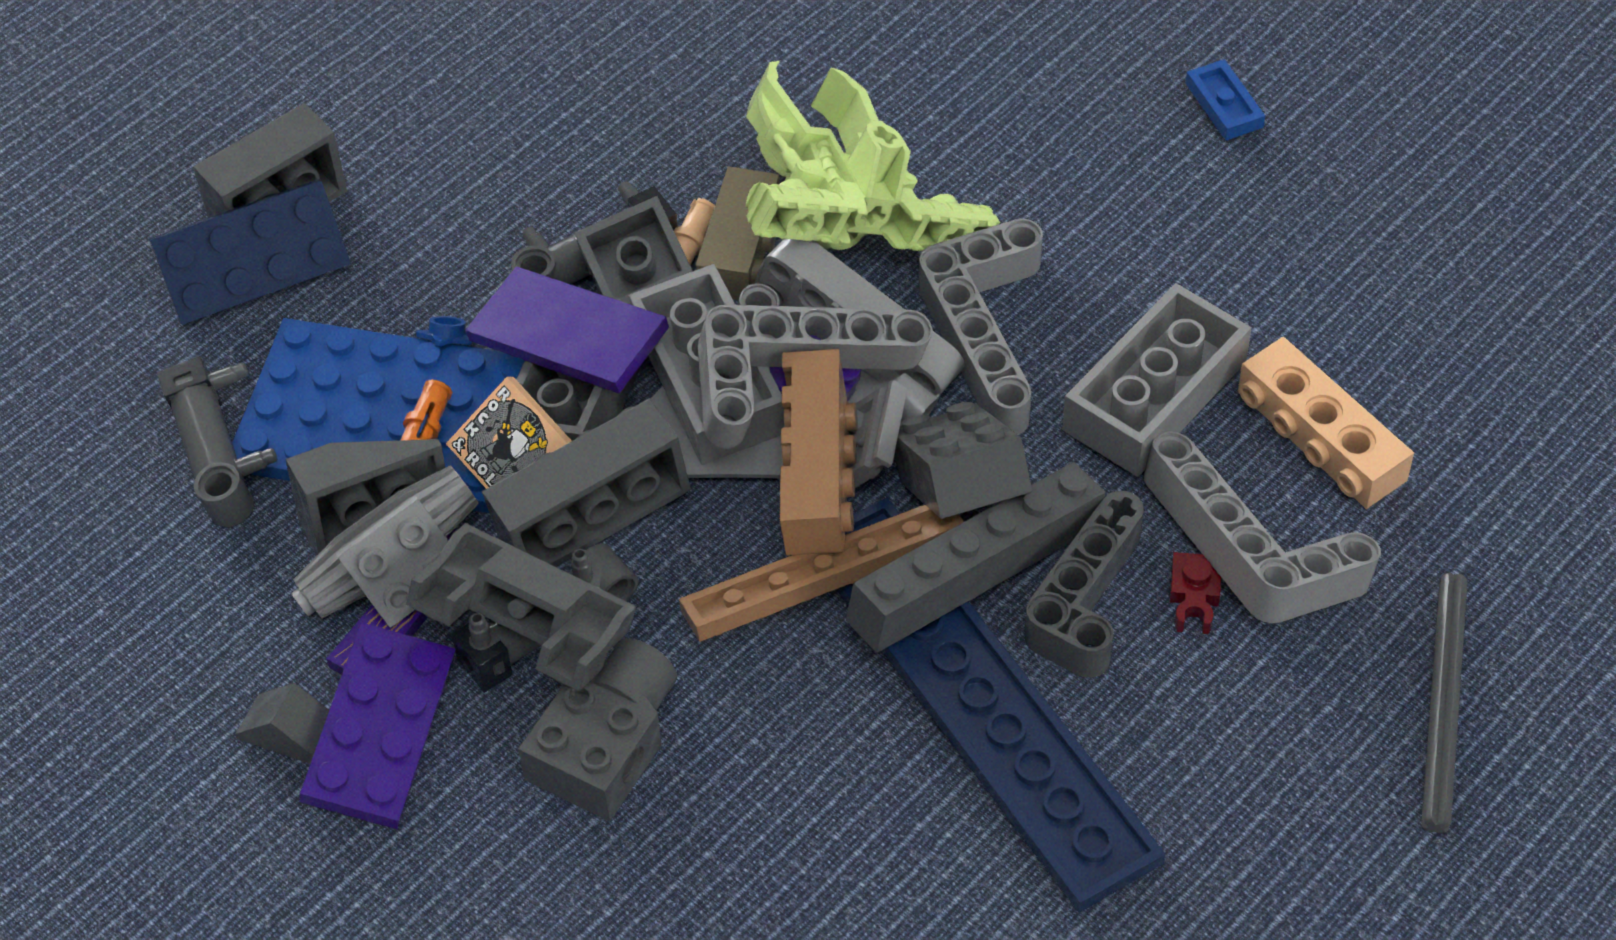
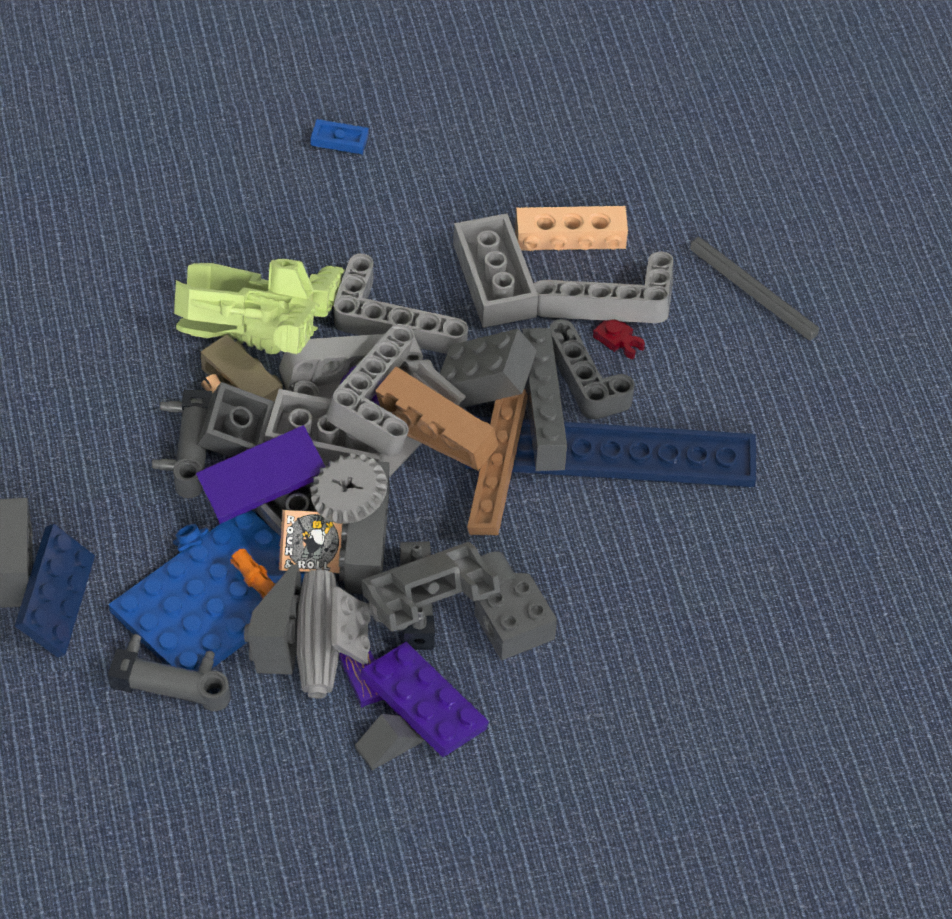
camera: 60 degrees left, 0 degrees up
none -> light grey gear [310,453,388,524]

